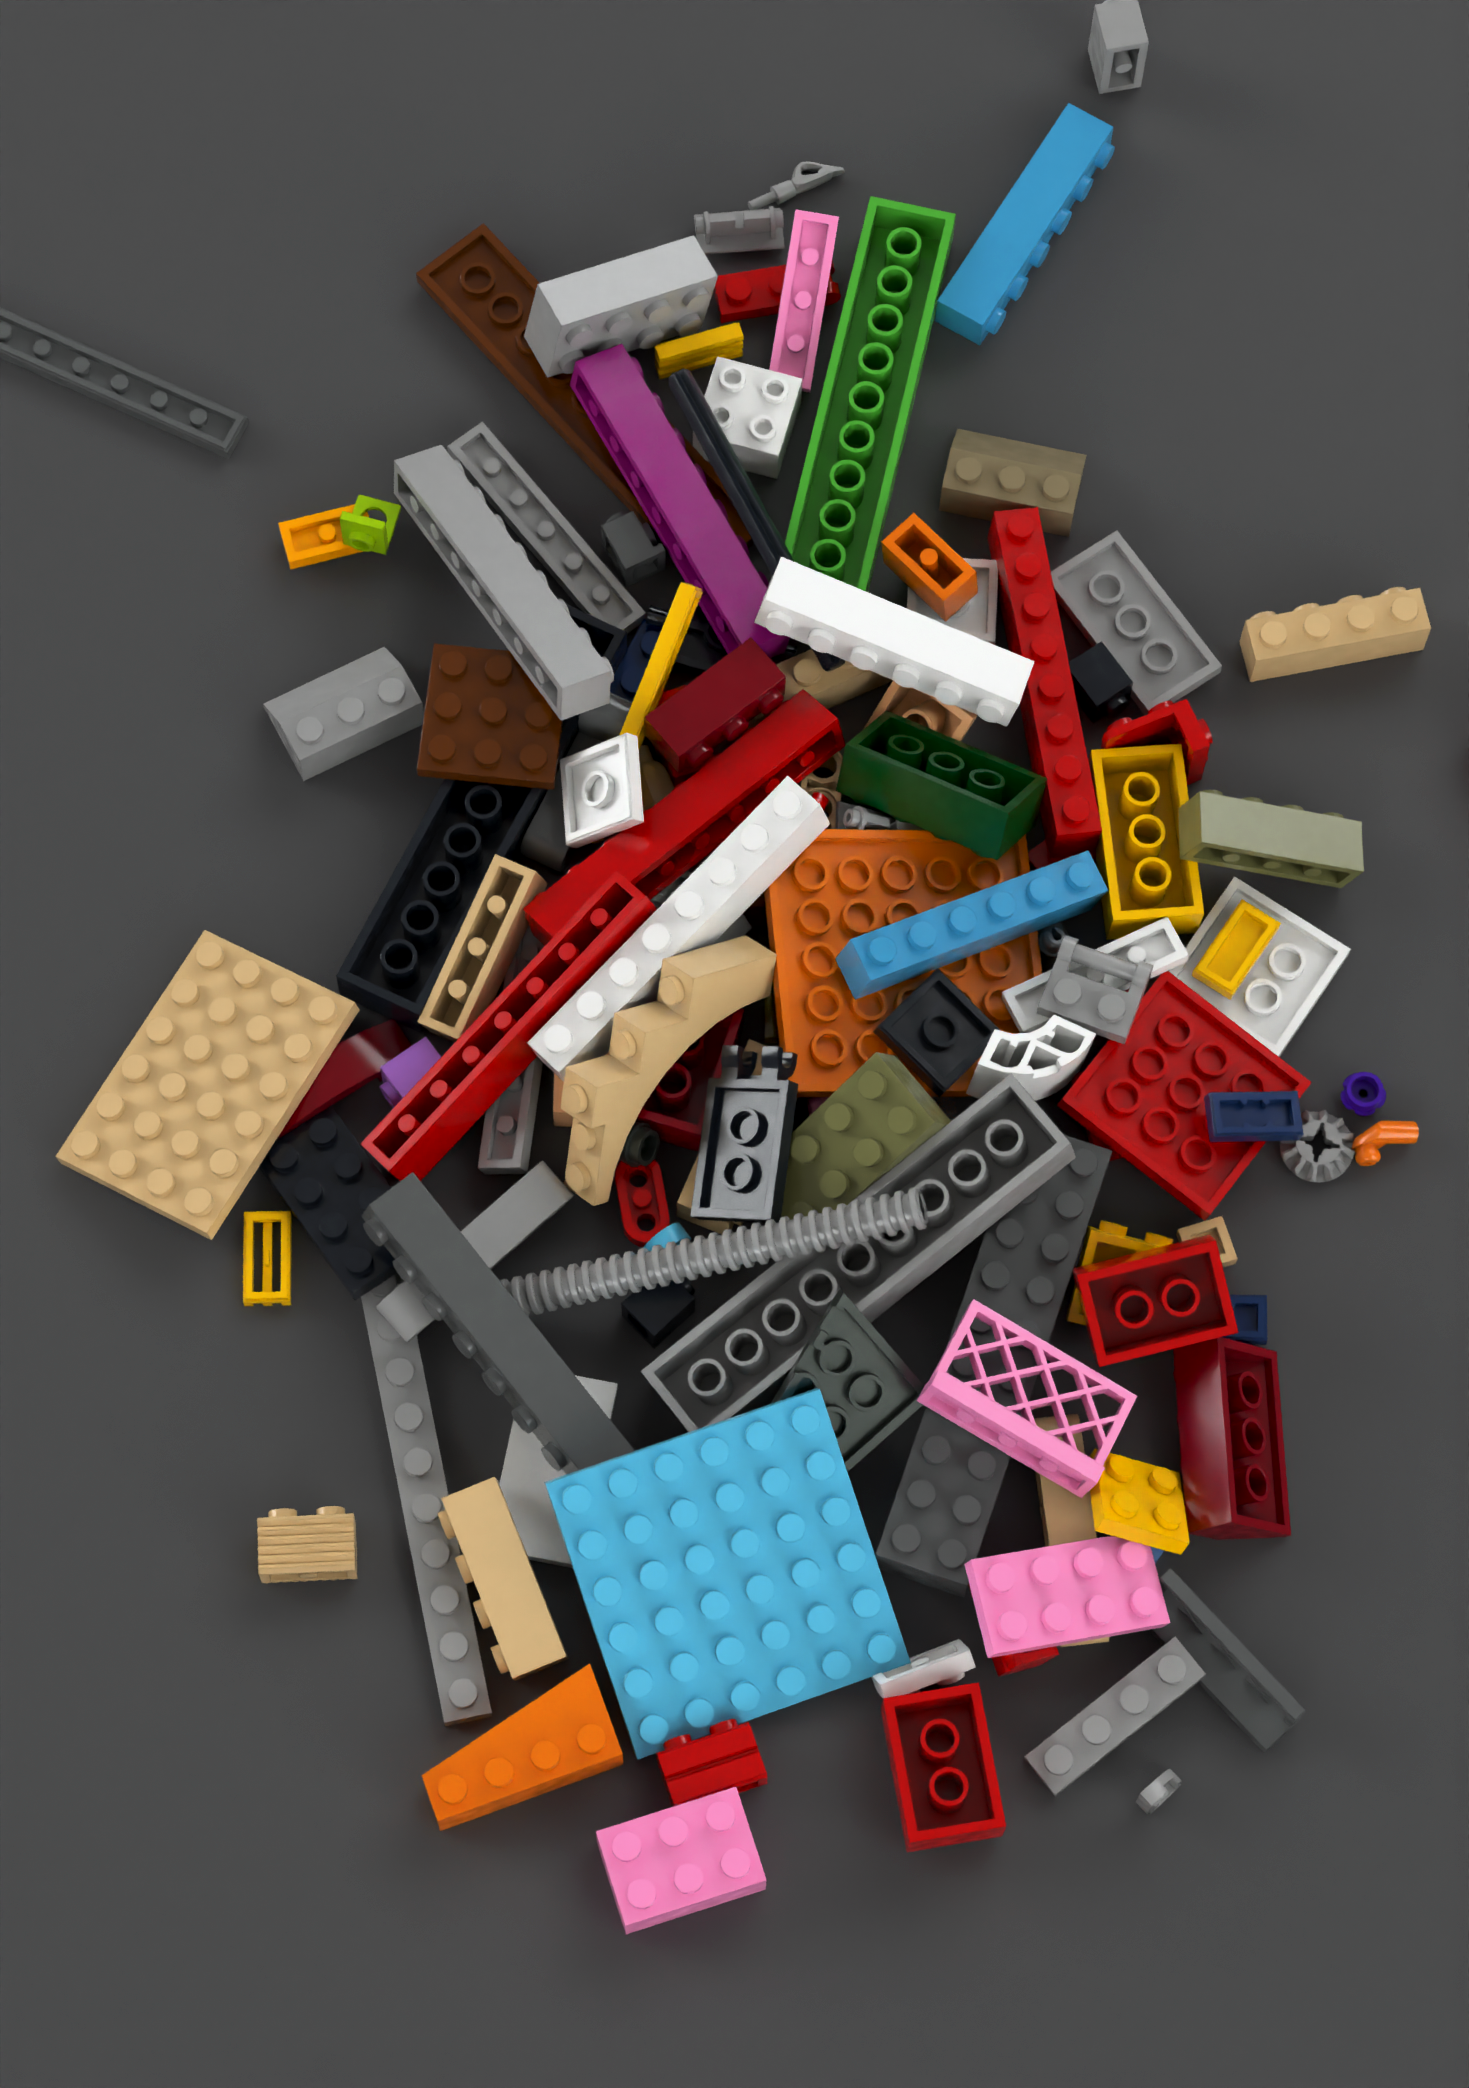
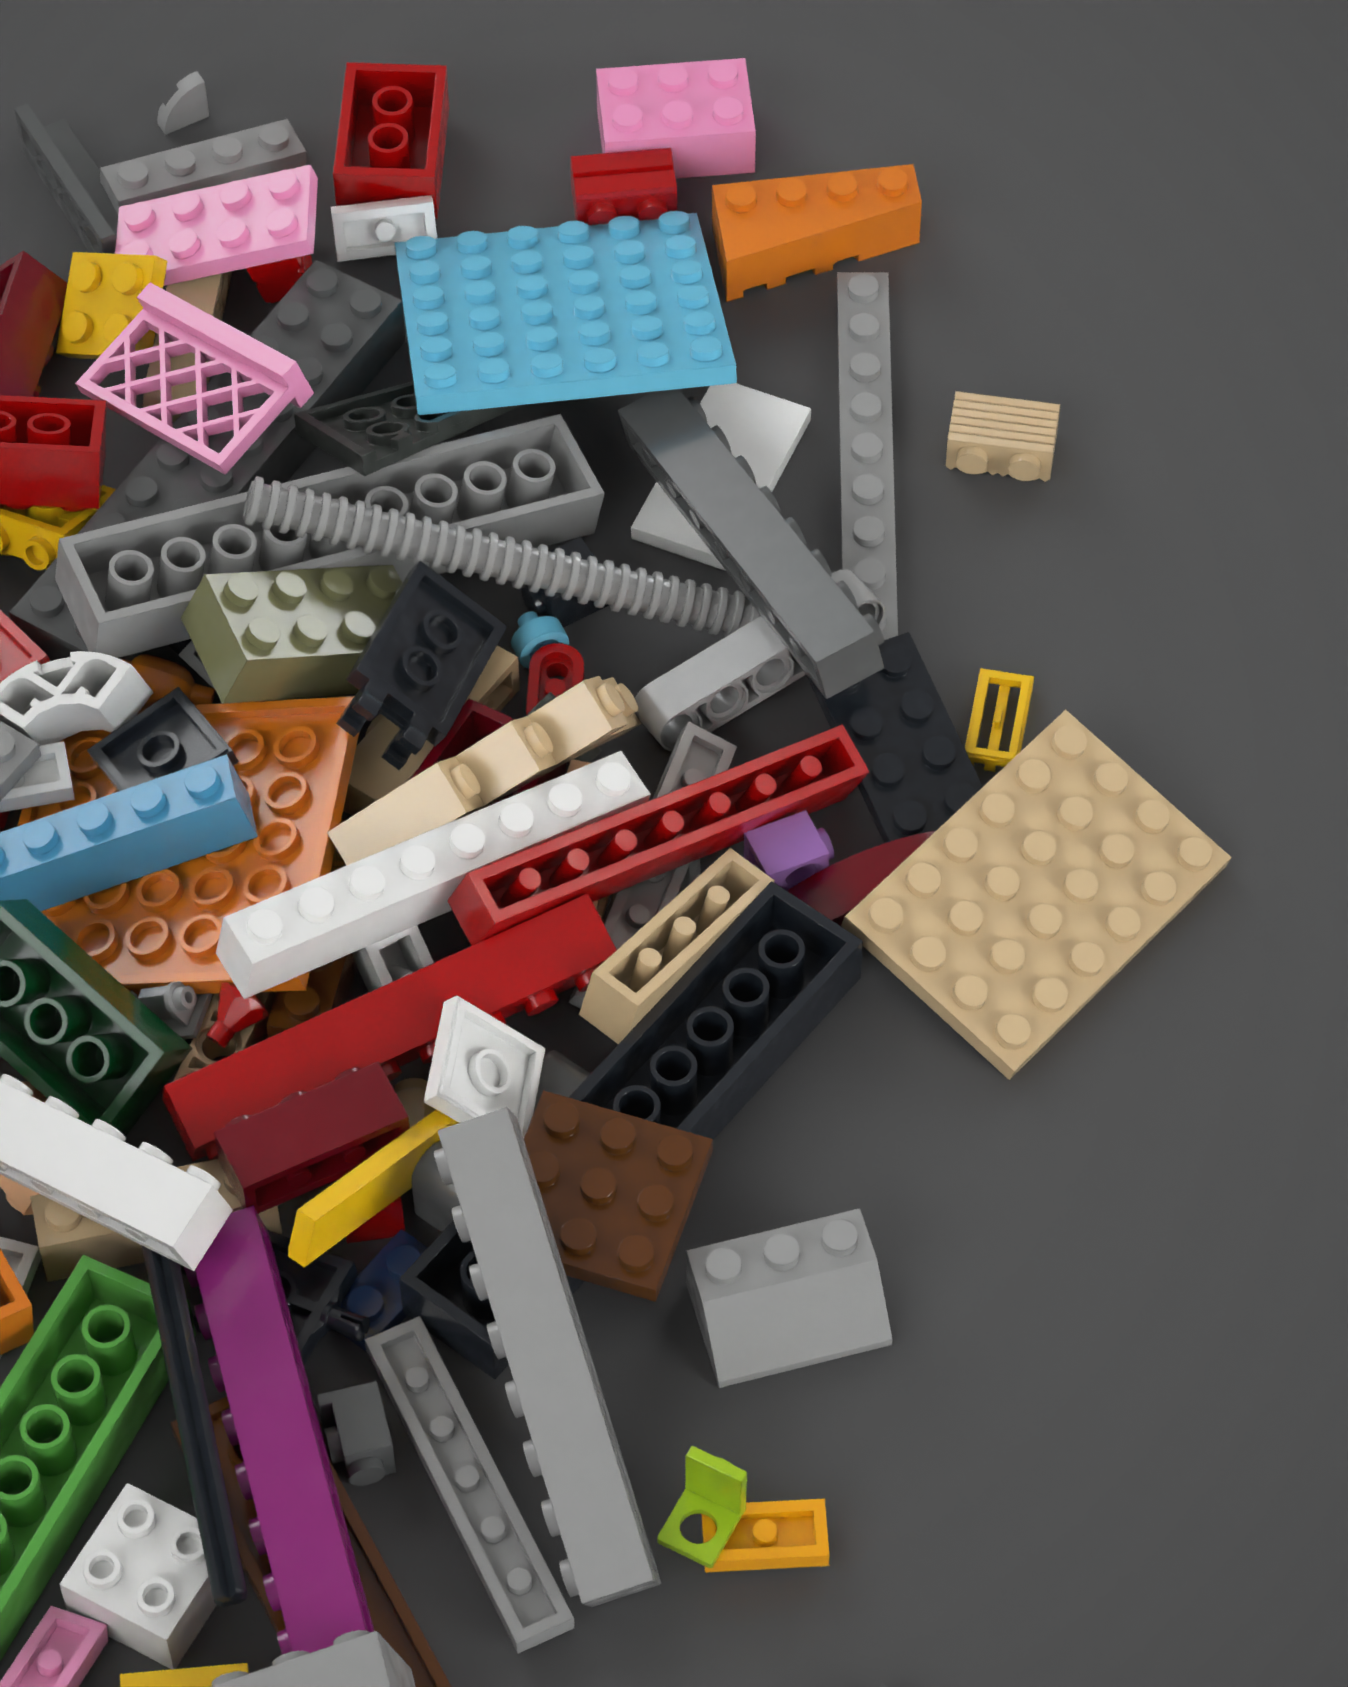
camera: 165 degrees left, 15 degrees down
tan brick [437,1477,569,1681] -> none

